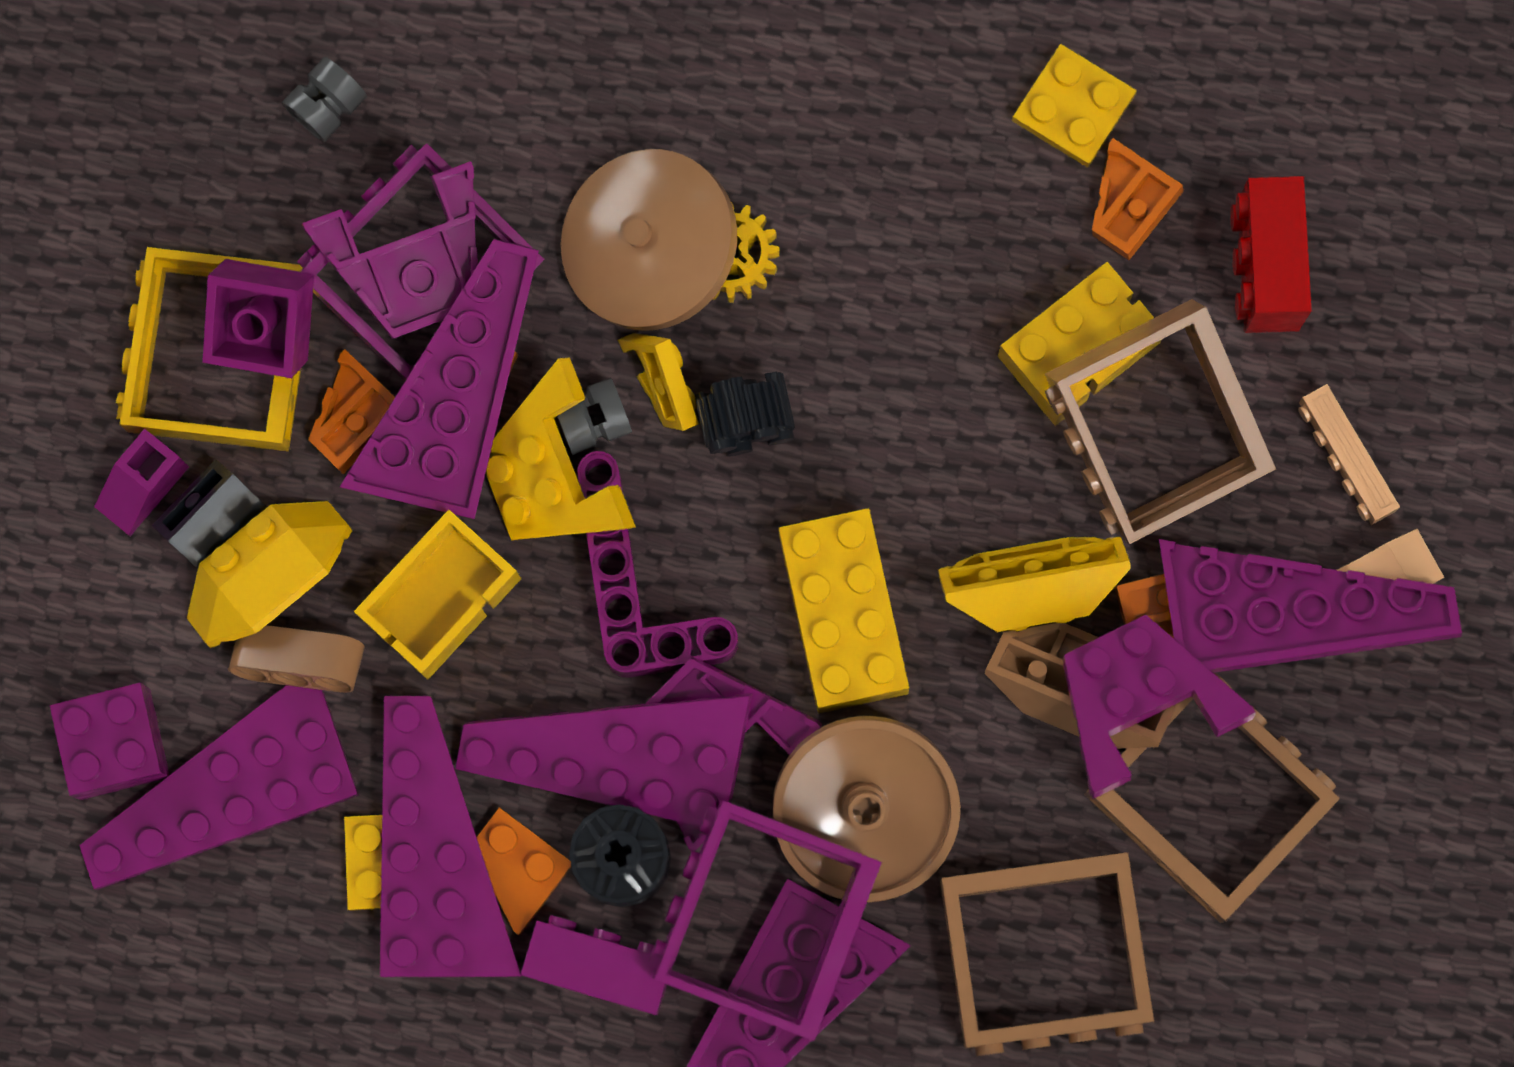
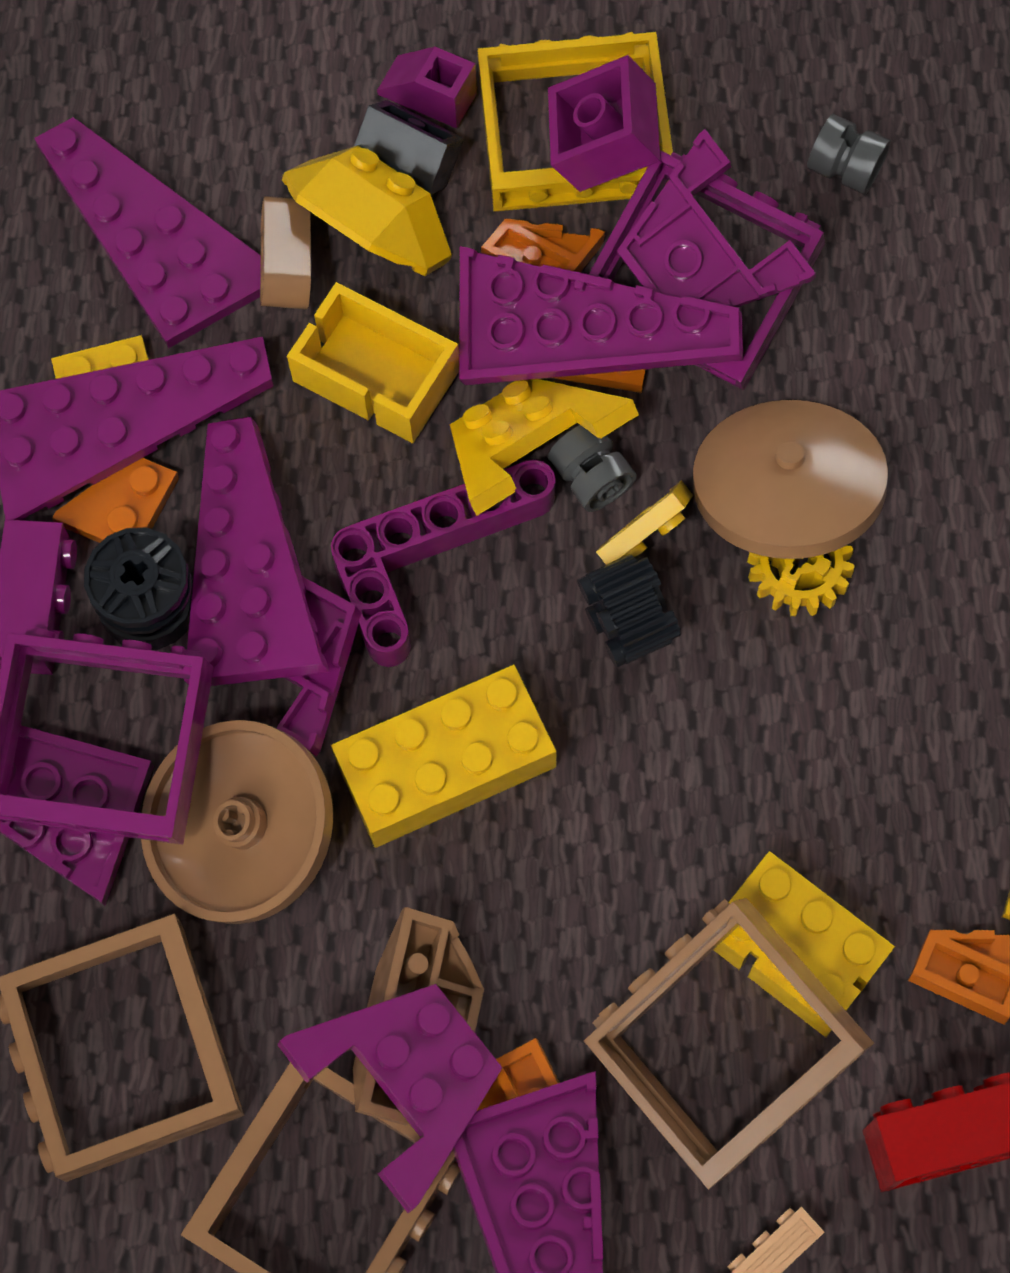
camera: 75 degrees right, 10 degrees down
magenta brick [49,683,170,800] -> none
yellow wedge [938,537,1131,632] -> none

